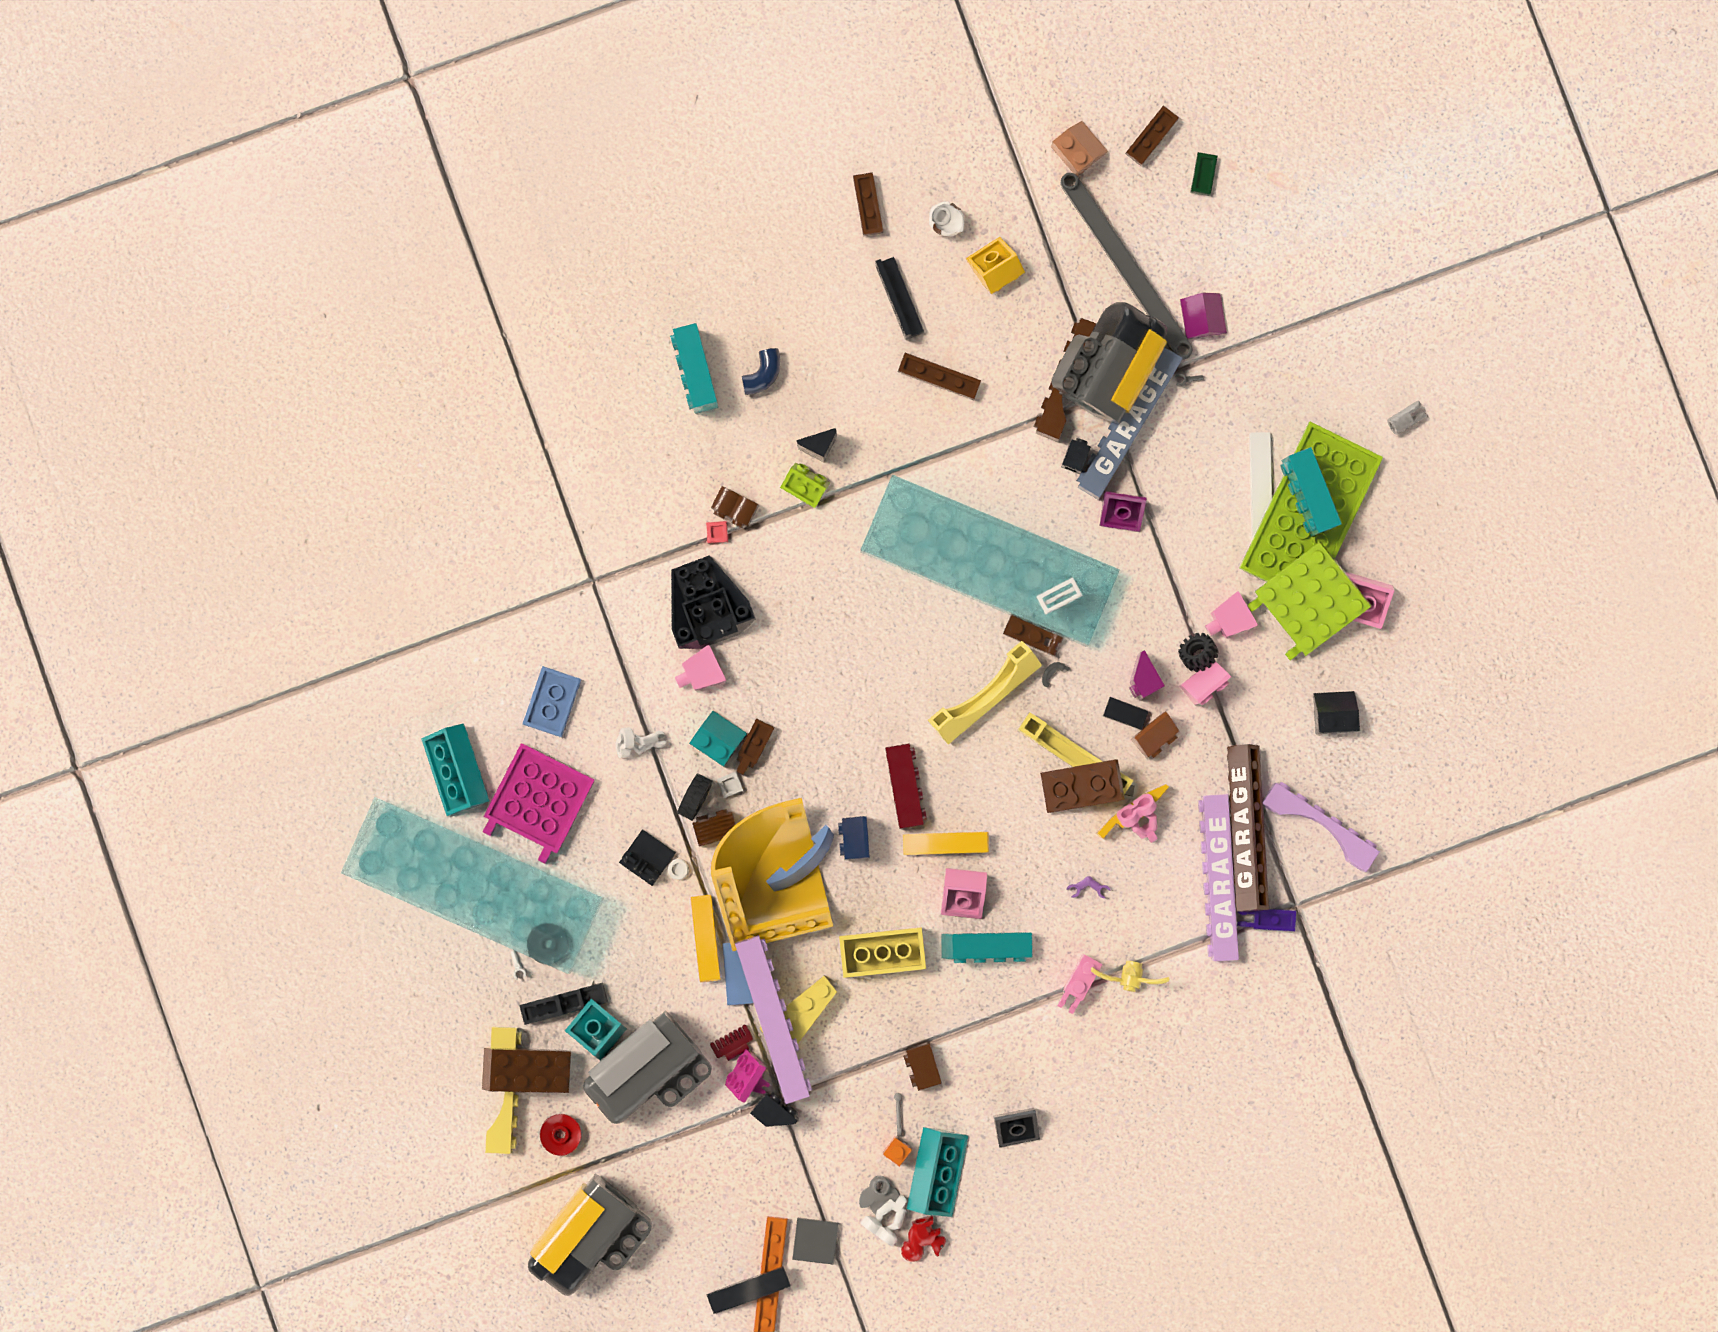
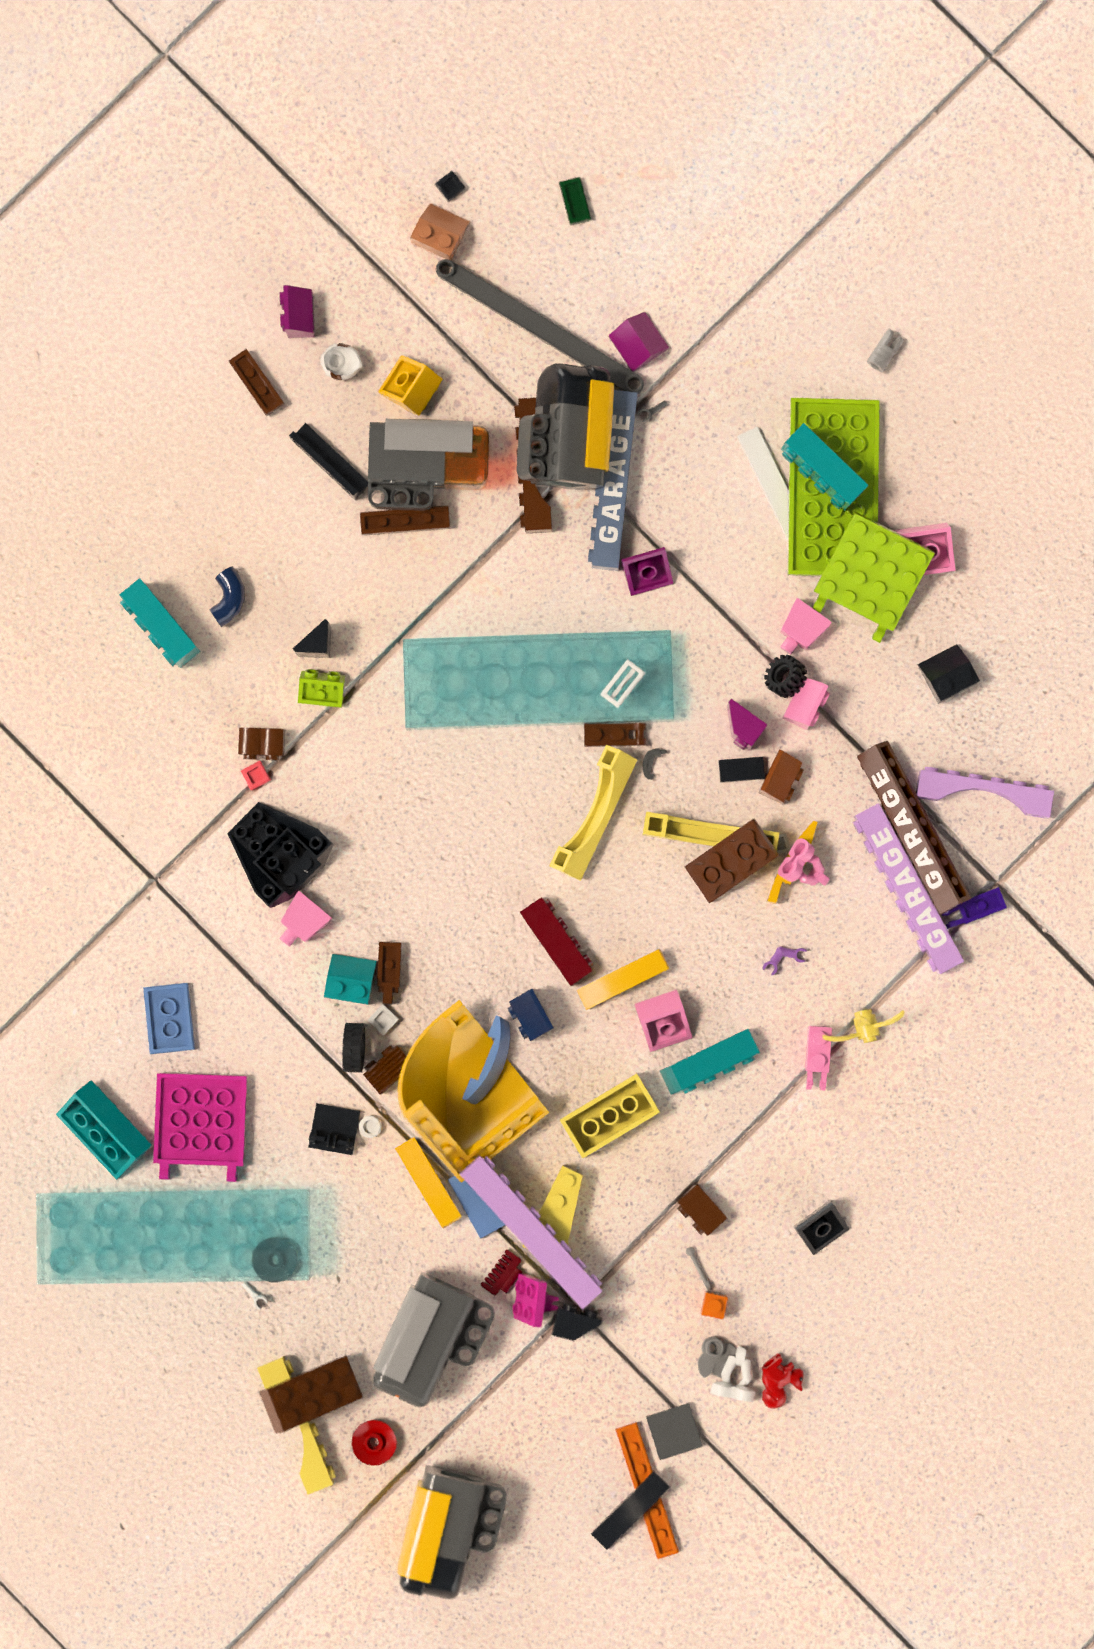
camera: 15 degrees left, 0 degrees up
black slope [519,982,608,1025] -> none
teal slope [565,999,627,1061] -> none
white piece [616,727,667,758] -> none
teal slope [907,1127,969,1217] -> none
black slope [1061,438,1091,475] -> none
reddish brown plate [1125,105,1179,166] -> none
none -> magenta slope [280,285,315,338]
none -> piece [368,419,490,511]
none -> black tile [434,171,466,202]

